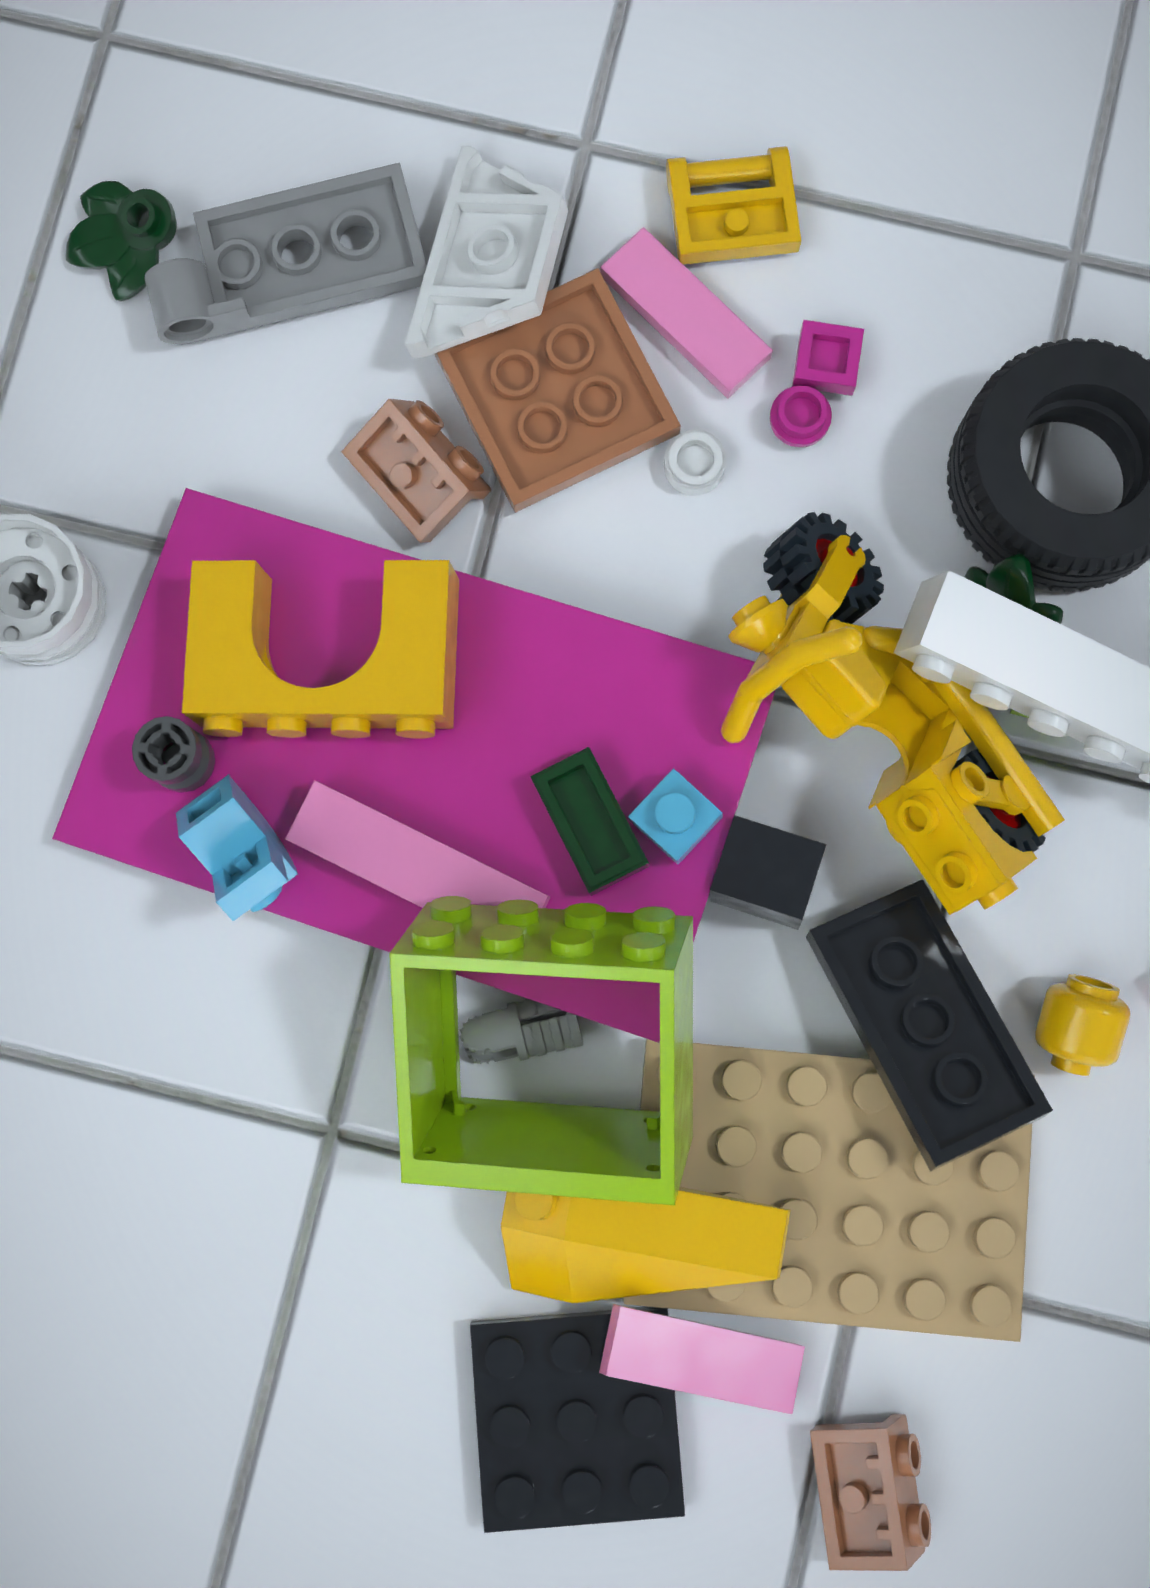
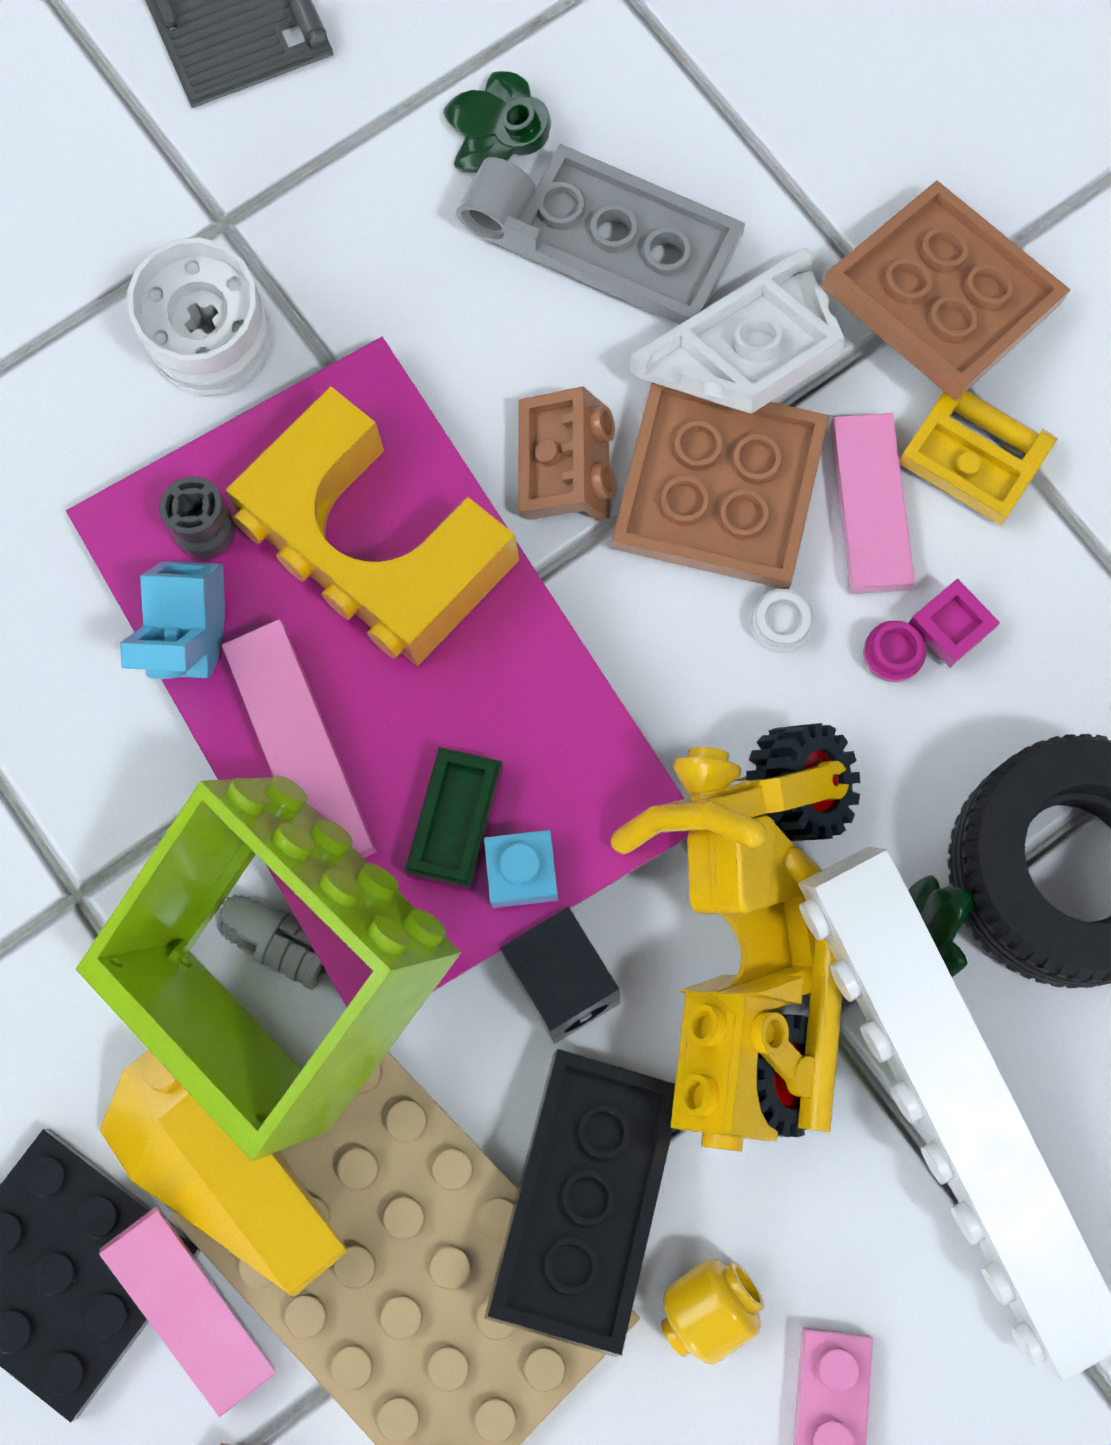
camera: 40 degrees right, 5 degrees down
none -> nougat plate [821,180,1071,401]

